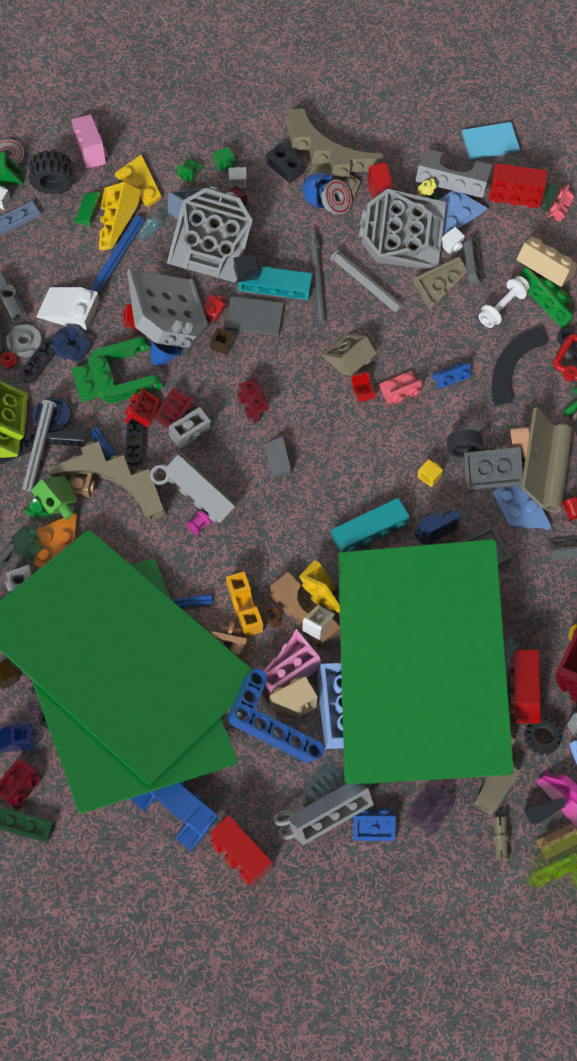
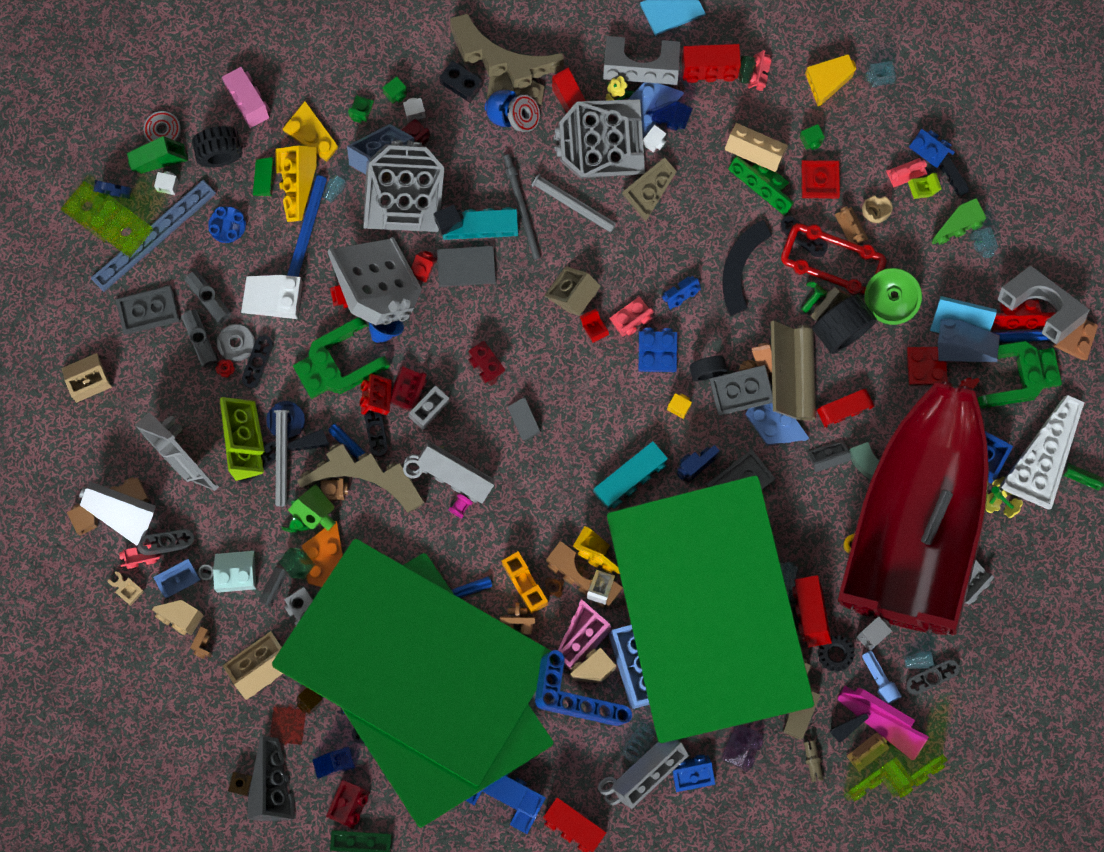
camera: 10 degrees left, 10 degrees up
dark blue plate [53,325,91,361] -> none
dark brown plate [210,327,234,355] -> none
dark grey beam [464,238,483,285] -> none
white piece [479,276,530,328] -> none
none -> blue dish [208,207,246,243]
none -> blue plate [638,328,677,372]
none -> clear blue slope [646,101,693,131]

